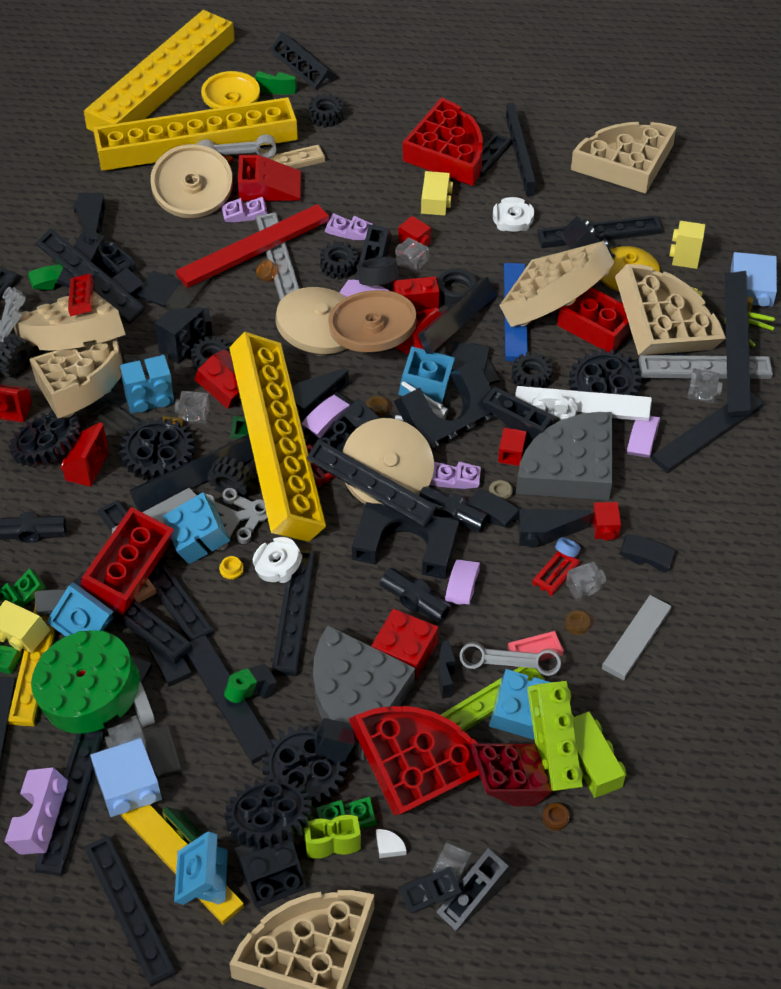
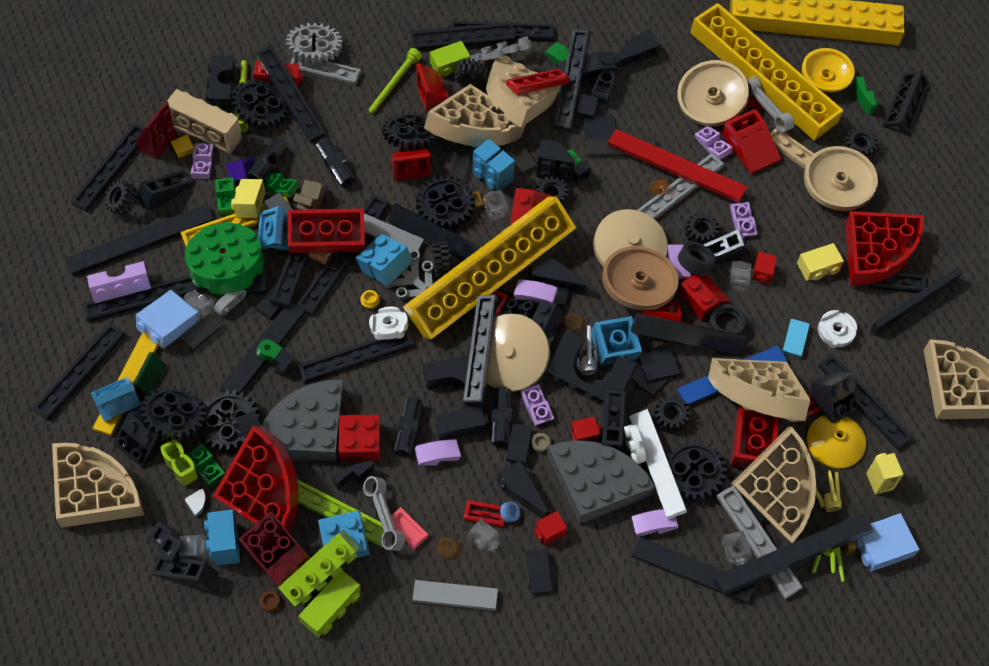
camera: 60 degrees right, 10 degrees up
none -> dark azure piece [204,510,240,566]
none -> dark tan brick [293,180,327,210]
none -> medium azure tile [782,319,810,359]
none -> tan dish [804,146,878,211]

